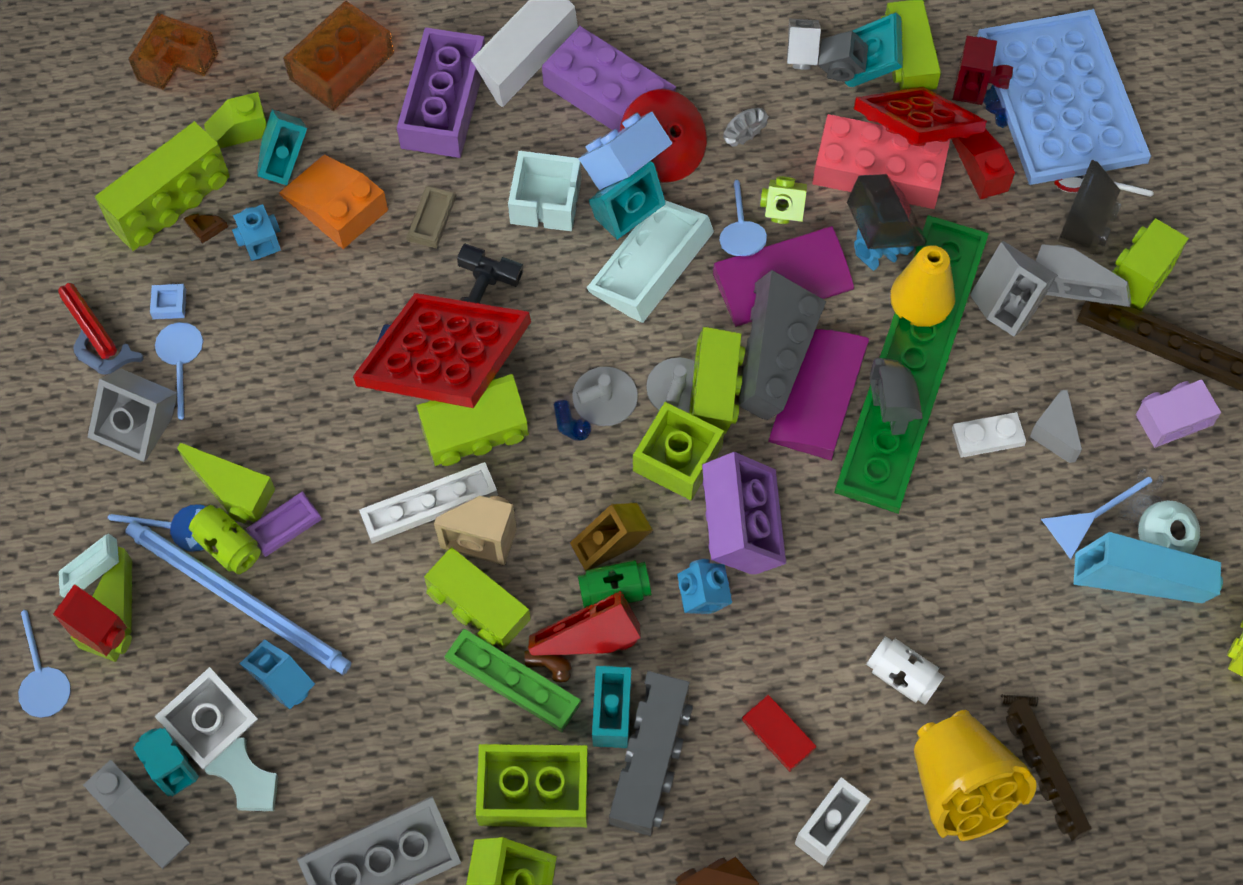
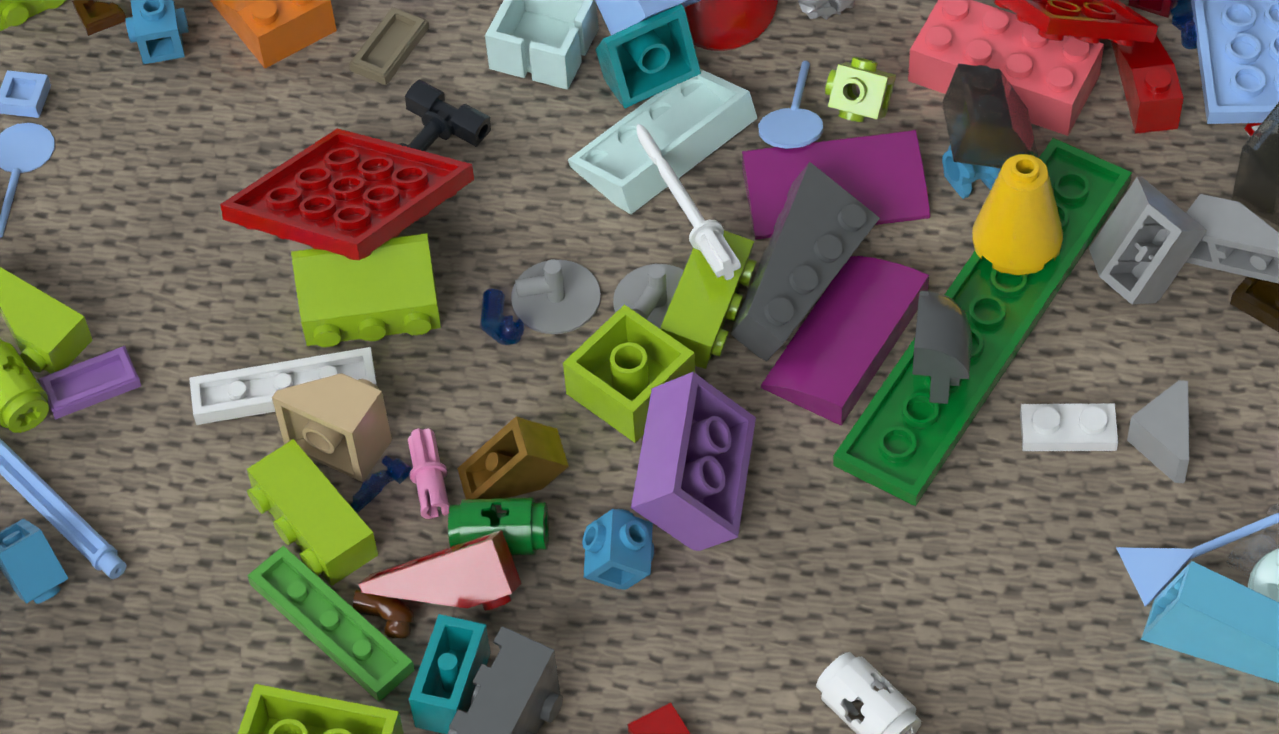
camera: 15 degrees right, 10 degrees down
none -> clear blue piece [350,456,412,513]
none -> bright pink axle [408,428,450,519]
none -> white piece [636,124,741,280]

